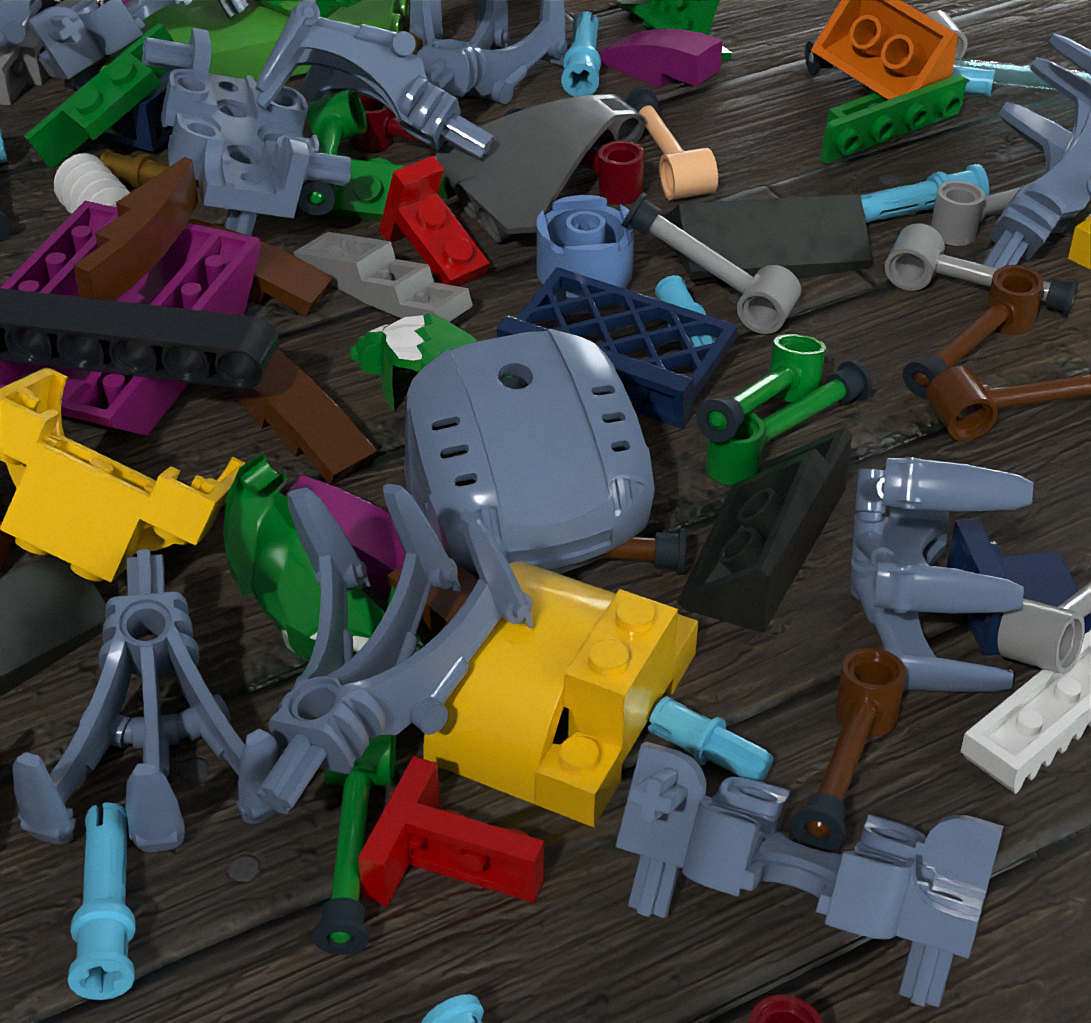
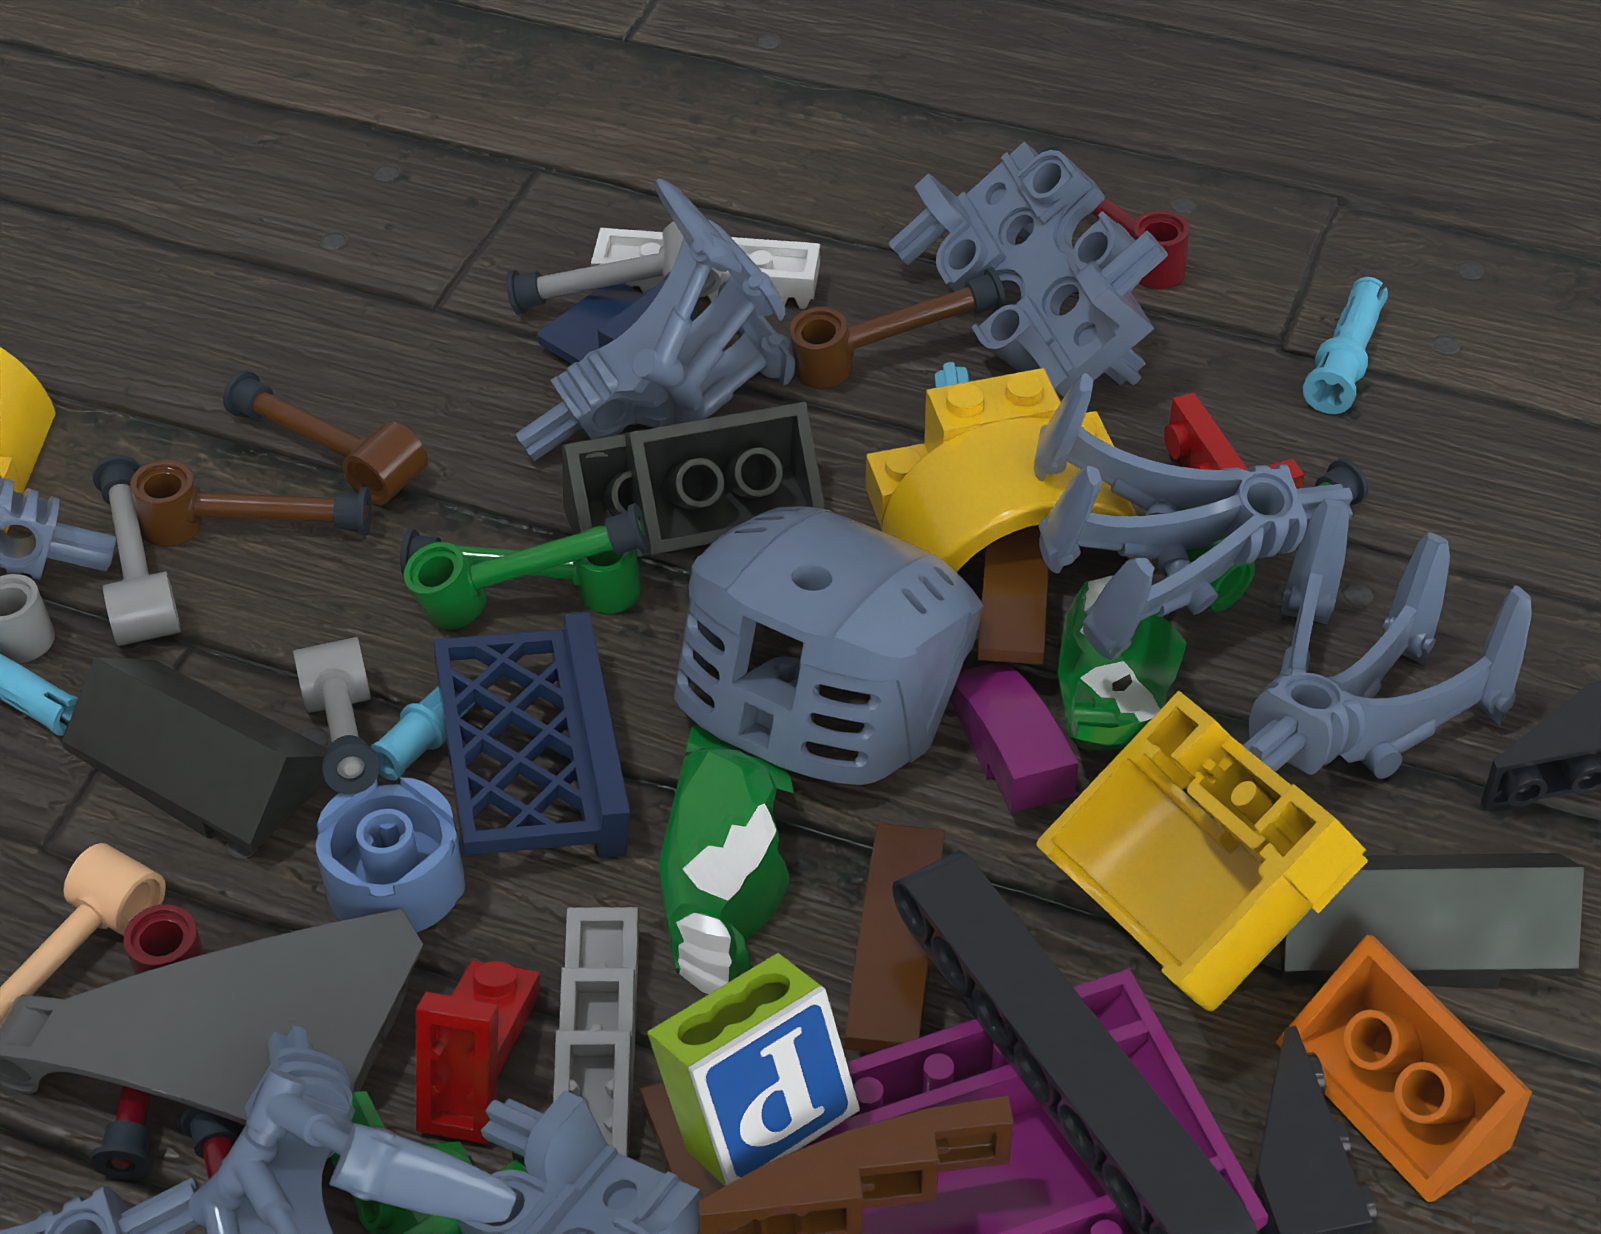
camera: 130 degrees left, 5 degrees up
medium azure pin [68,802,136,1000] -> none
none -> piece [647,953,860,1186]

